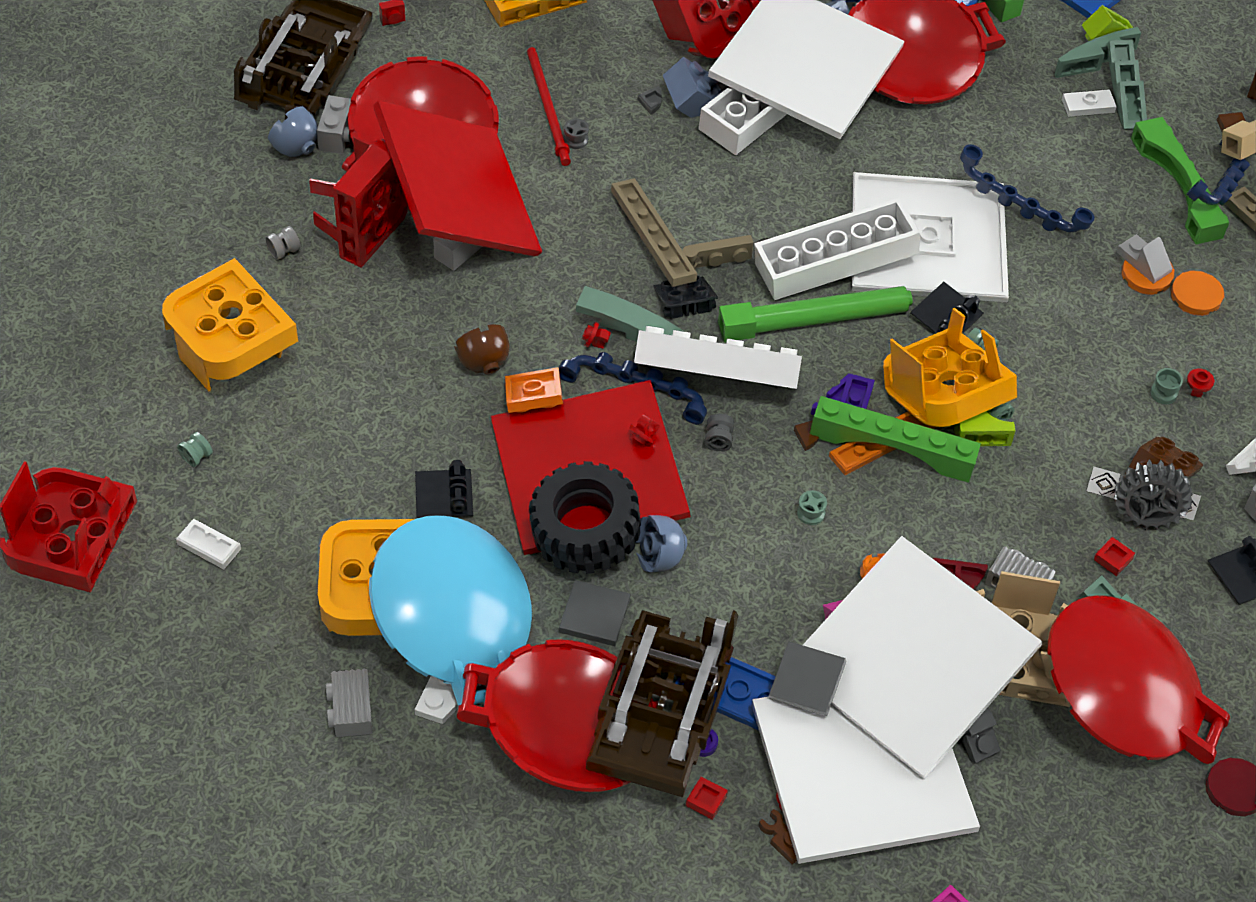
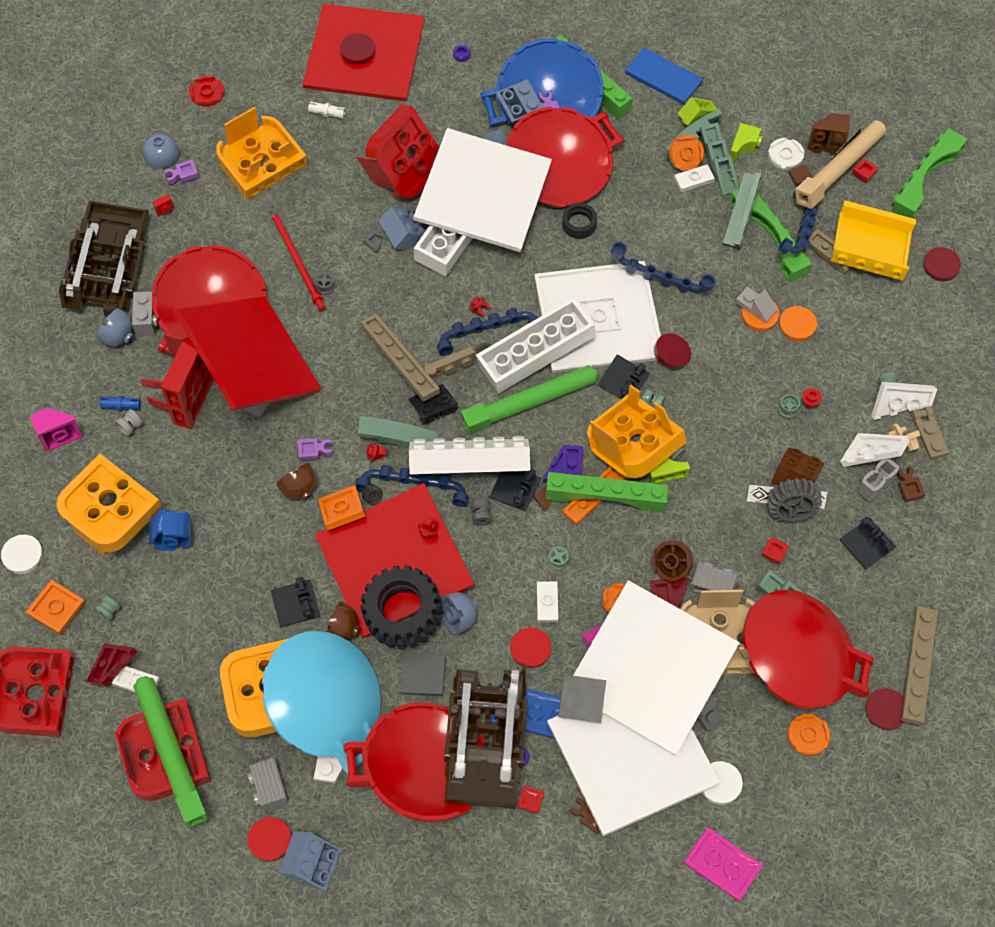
camera: 10 degrees left, 10 degrees up
none -> white tile [1,535,43,574]
none -> orange plate [26,580,86,635]
none -> dark pink slope [29,408,83,452]
none -> dark red wing [87,644,138,687]
none -> blue pin [100,396,141,411]
none -> red piece [114,698,211,801]
none -> bright green brick [133,676,208,828]
none -> blue brick [149,509,191,551]
none -> red tile [247,817,292,862]
none -> sand blue slope [278,831,342,891]
none -> medium lavender plate [298,438,333,461]
none -> reddish brown cylinder [325,601,360,640]
none -> clear smoke tile [362,484,383,505]
none -> dark blue bar [437,308,539,356]
none -> red plate [470,296,491,317]
none -> black hinge [489,468,541,511]
none -> red tile [510,627,551,668]
none -> white plate [537,582,558,622]
none -> black tyre [562,203,597,239]
none -> reddish brown cylinder [651,540,694,582]
none -> dark red tile [654,333,692,369]
none -> orange tile [669,135,704,171]
none -> white tile [702,761,743,805]
none -> sand green fence [723,172,763,249]
none -> lime arch [730,123,763,162]
none -> white tile [768,138,804,170]
none -> orange tile [787,714,831,756]

